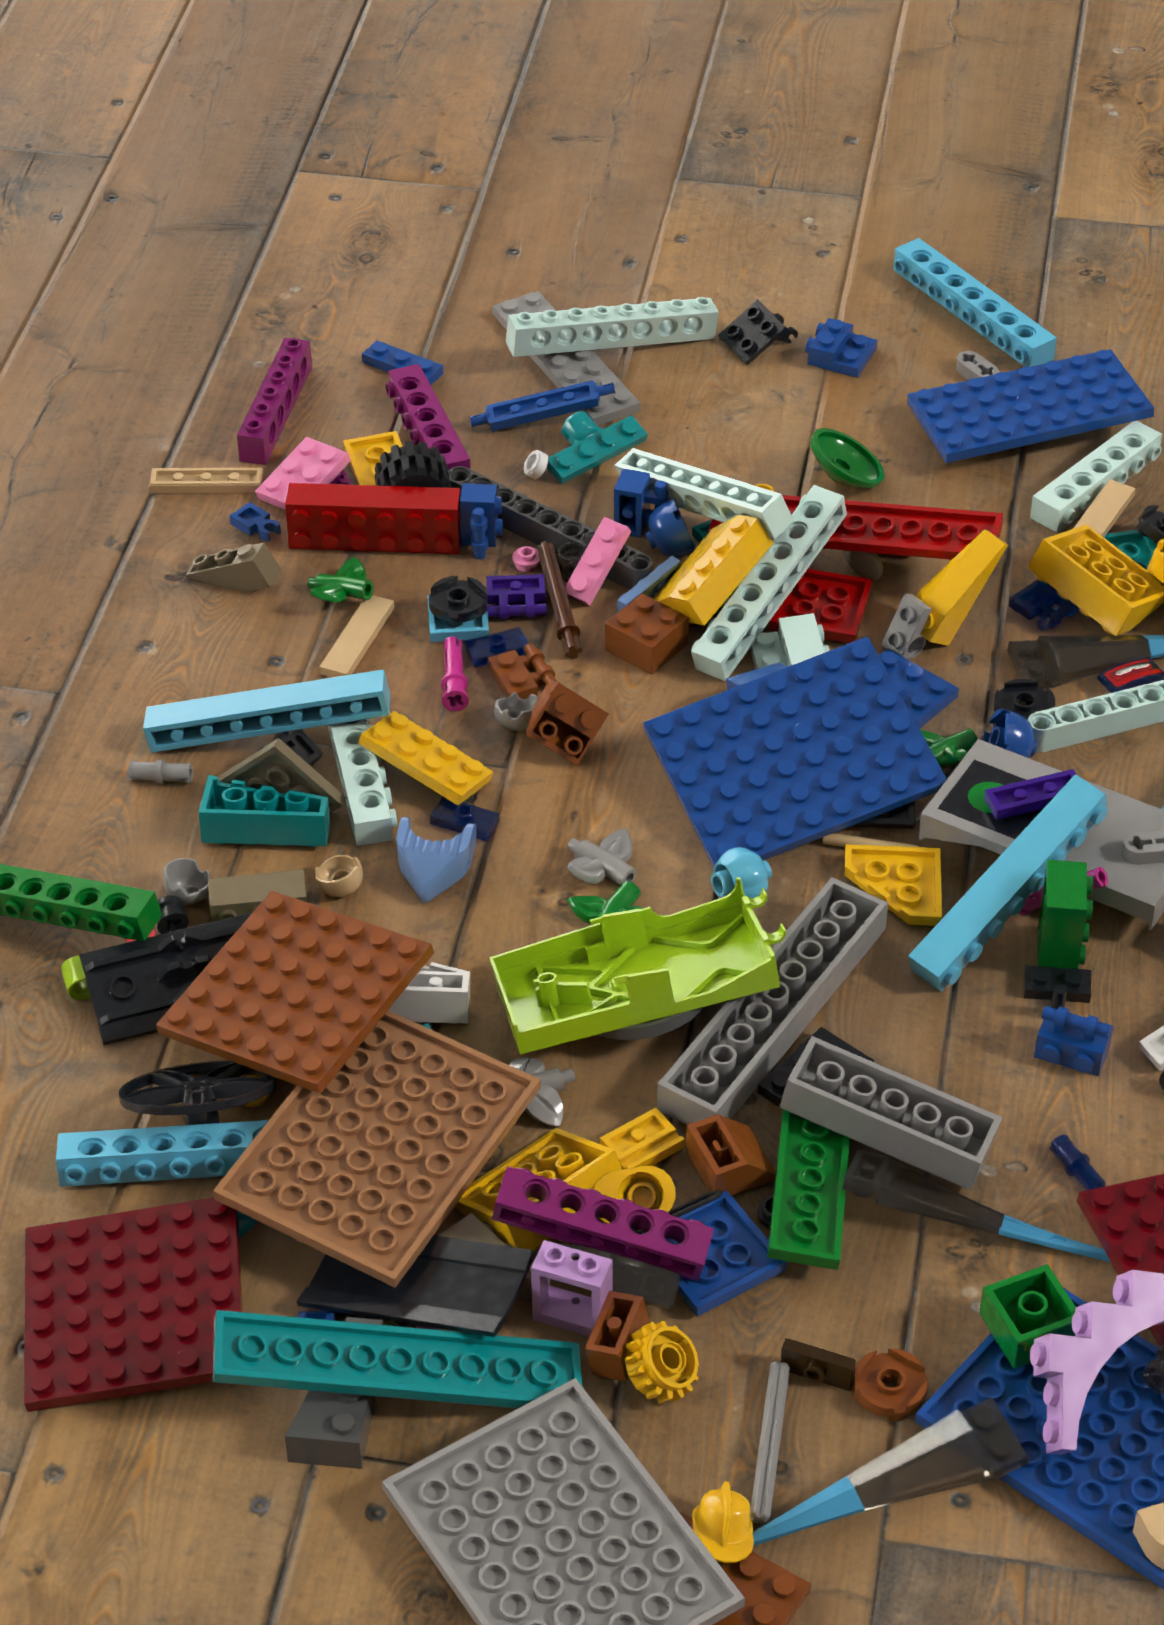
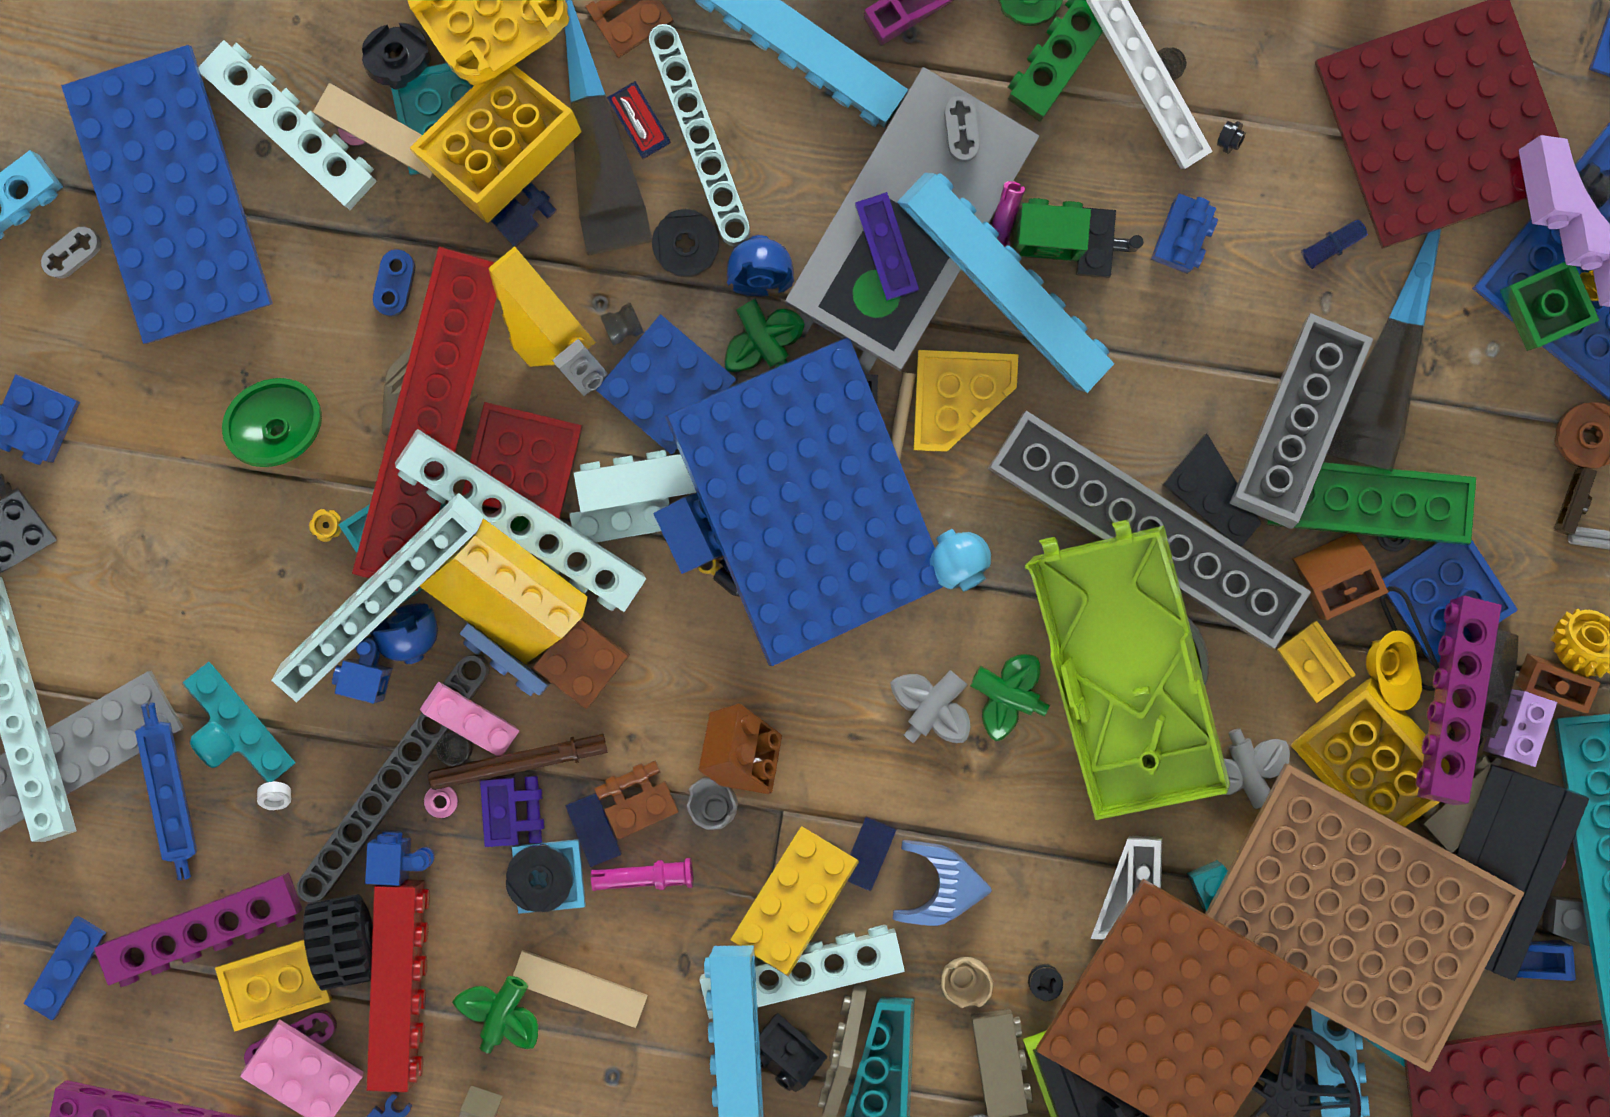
camera: 90 degrees left, 45 degrees up
none -> clear smoke wheel [600,302,644,346]

